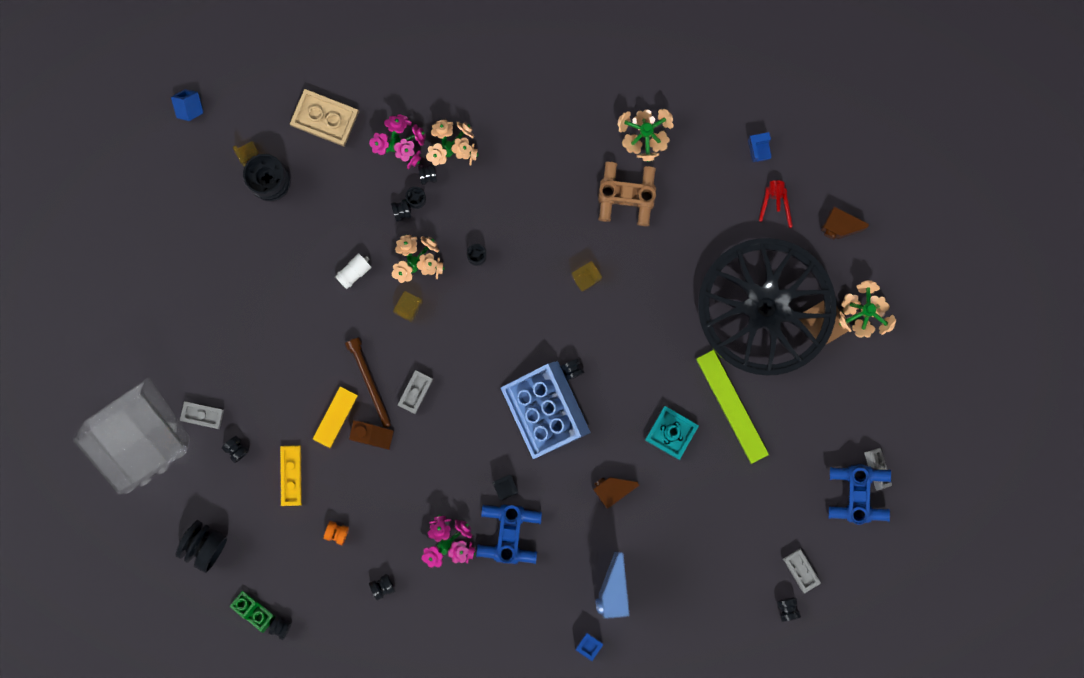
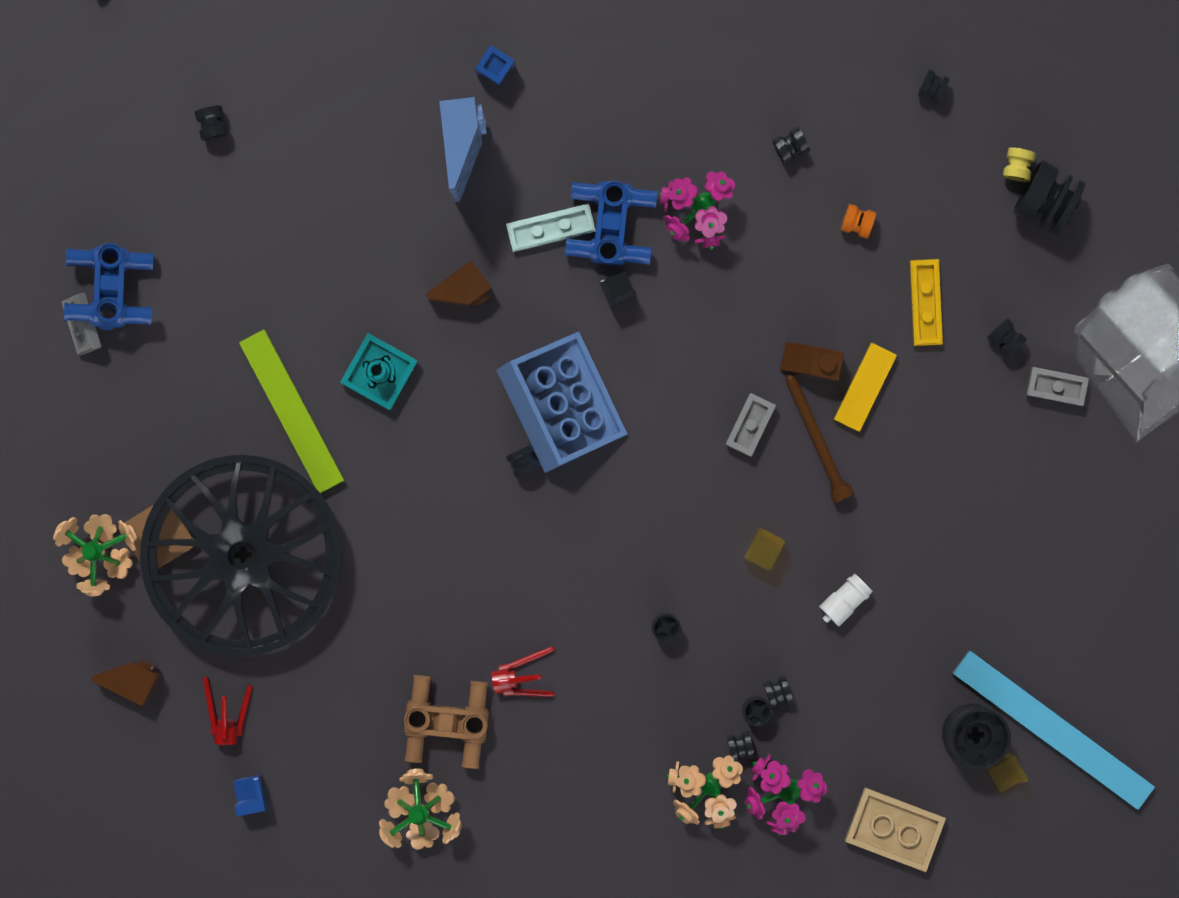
camera: 175 degrees left, 5 degrees up
blue panel [171,89,203,121] -> none
green slope [230,591,276,633] -> none
light nougat plant [392,235,445,283] -> none
clear yellow panel [571,261,602,292] -> none
light grey plate [783,549,821,593] -> none
none -> red plant [491,646,555,697]
none -> light aqua tile [506,203,596,252]
none -> medium azure tile [952,650,1155,810]
none -> light yellow wheel [1002,148,1036,182]

